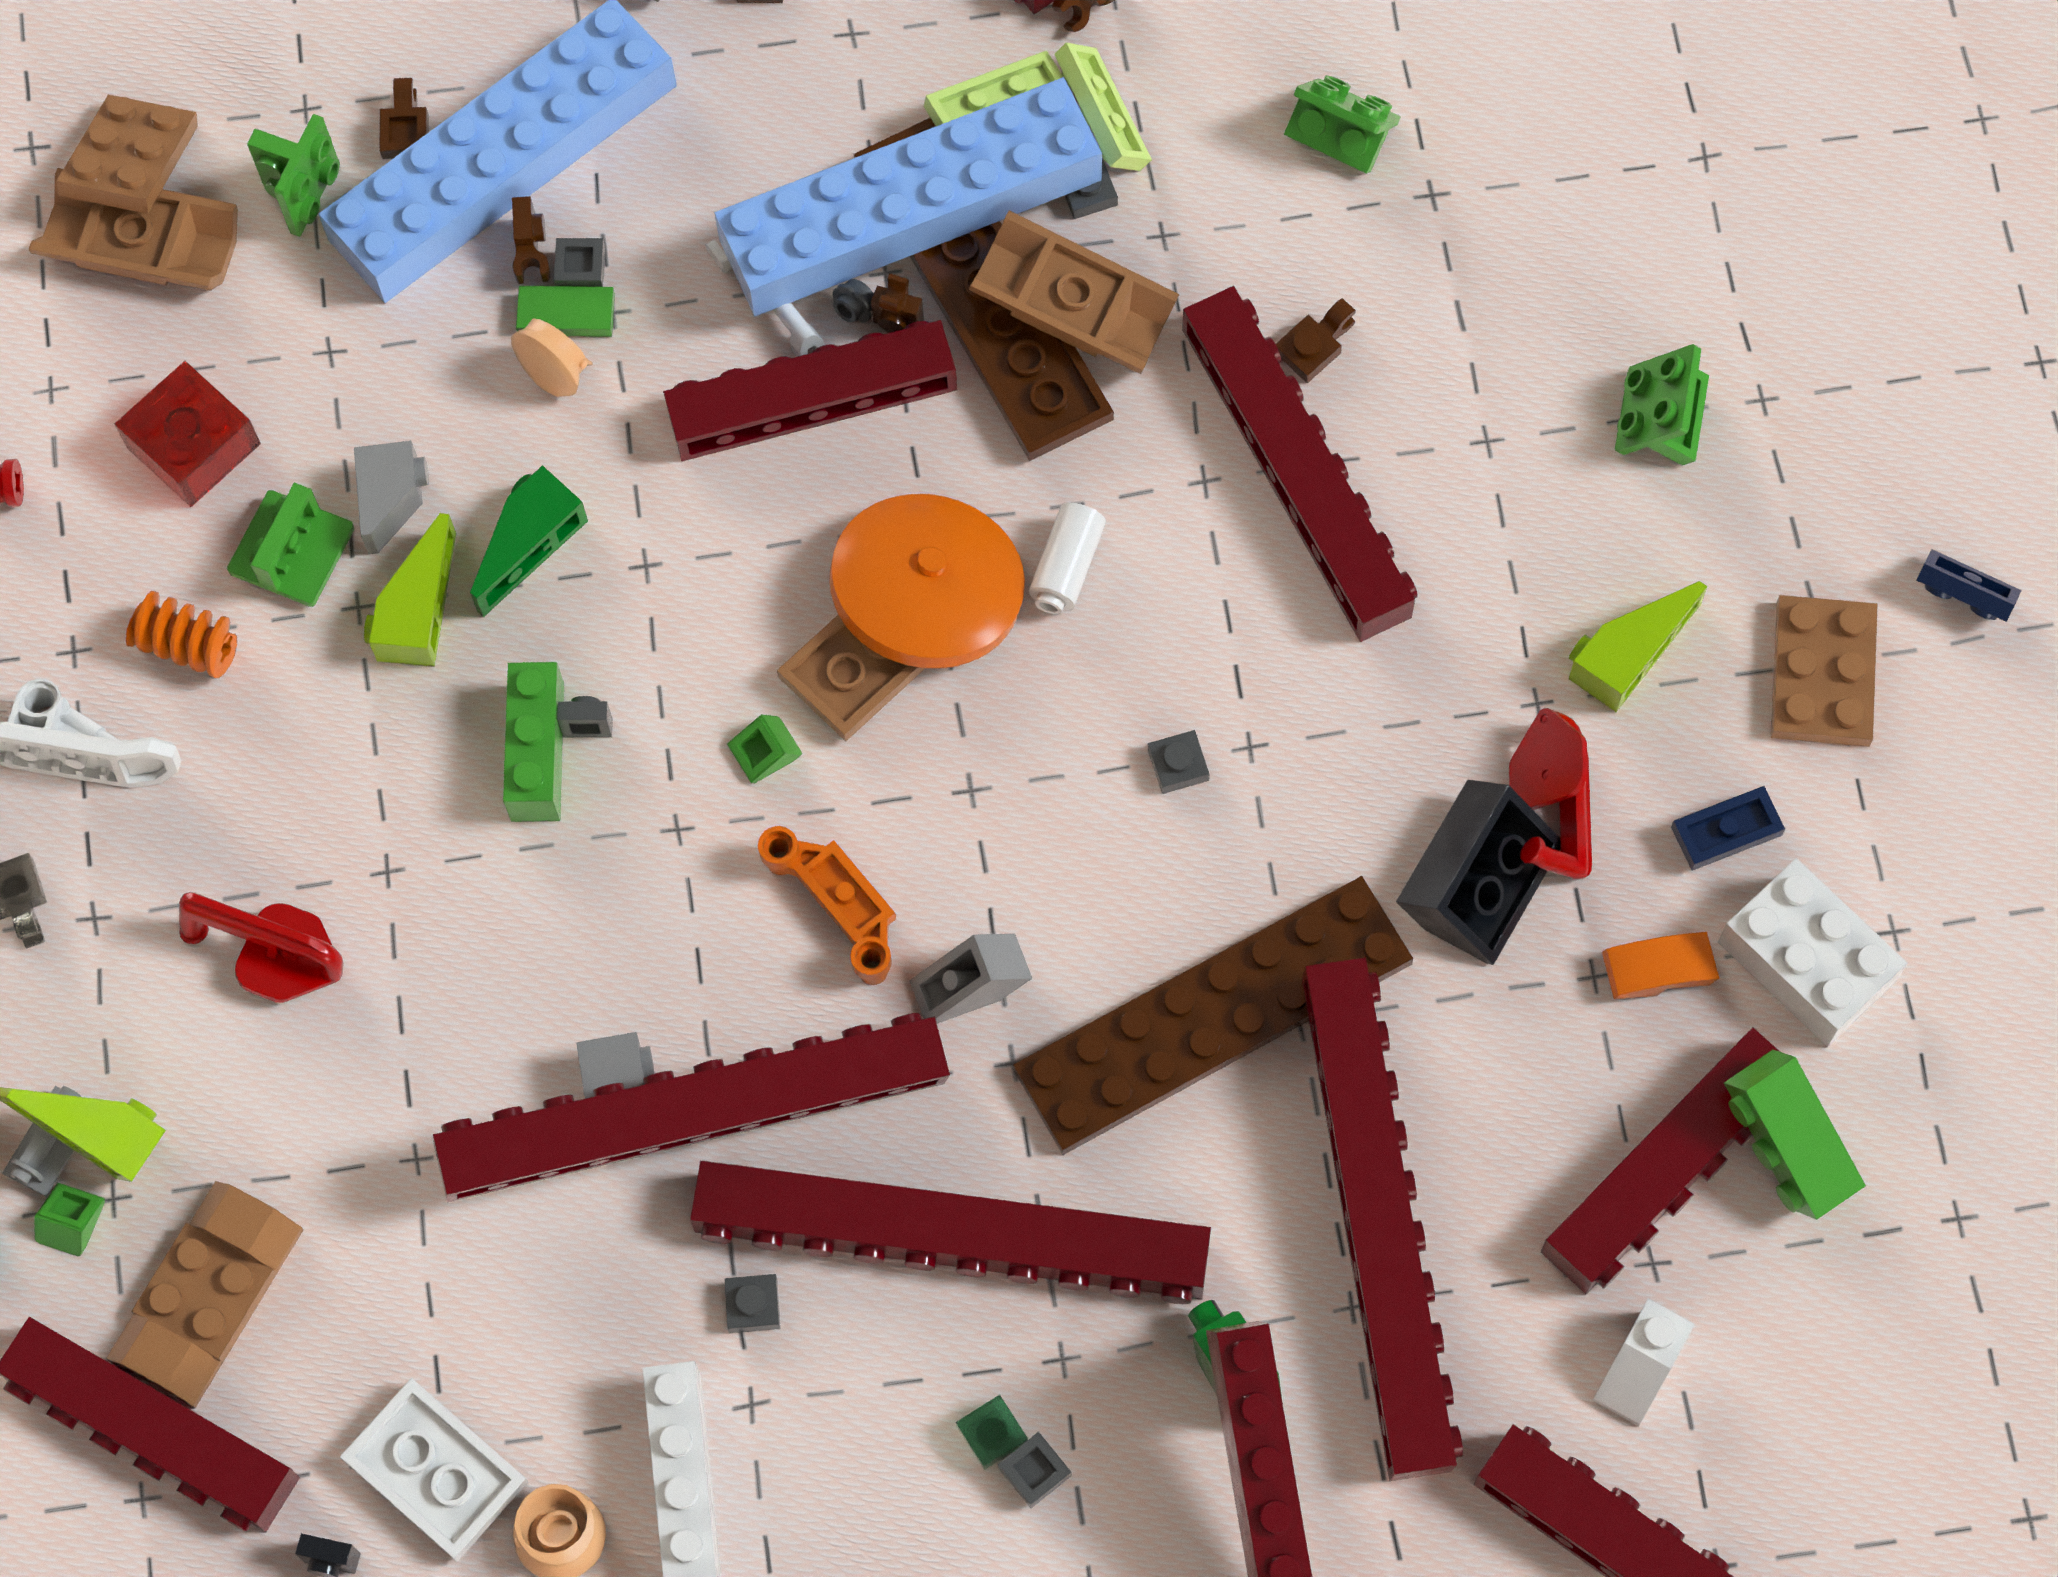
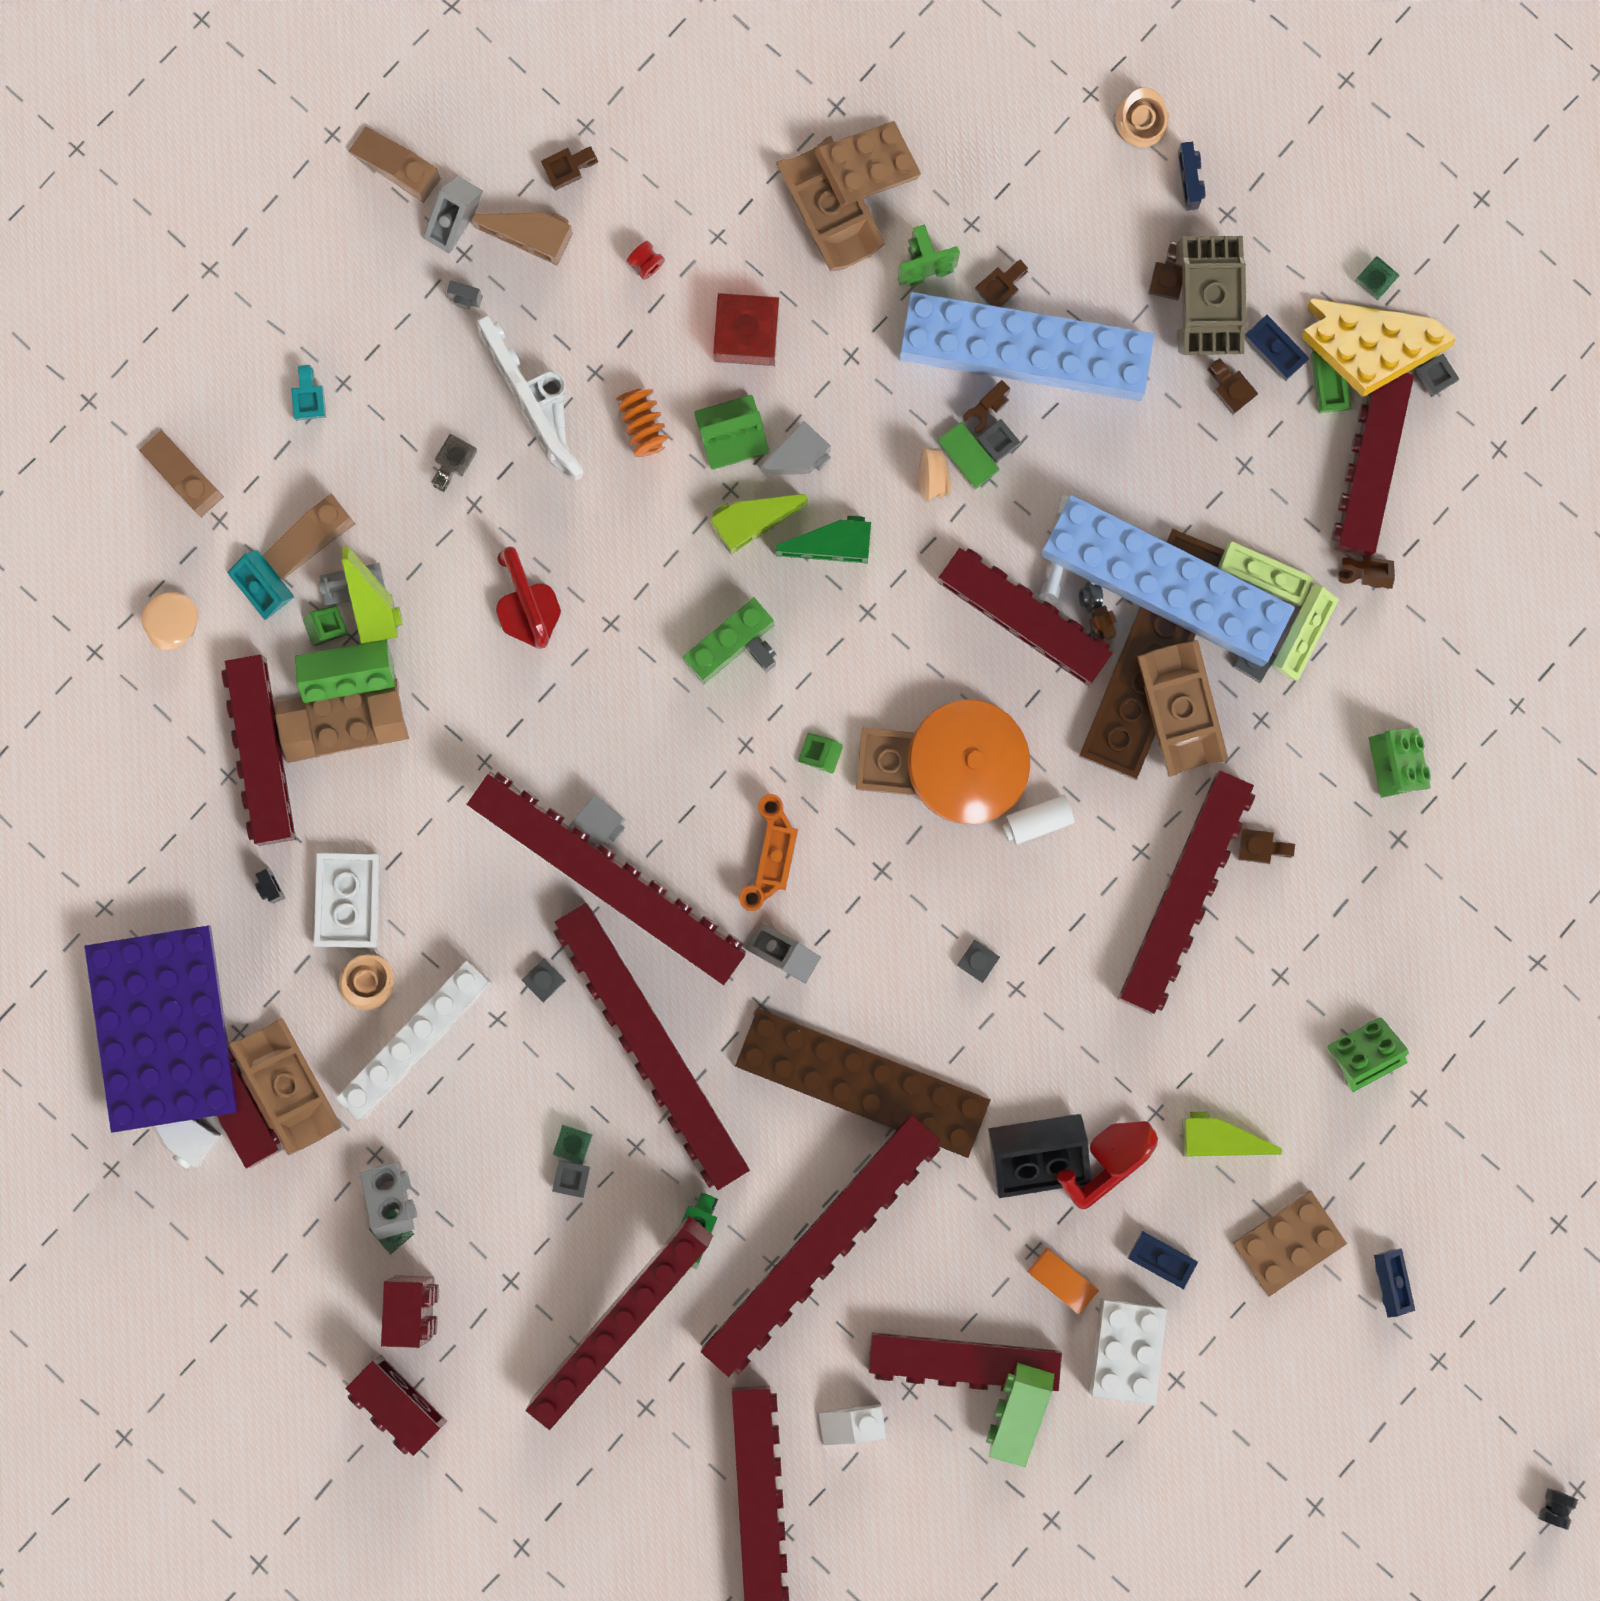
camera: 50 degrees right, 15 degrees up
none -> bright green brick [295,639,395,703]

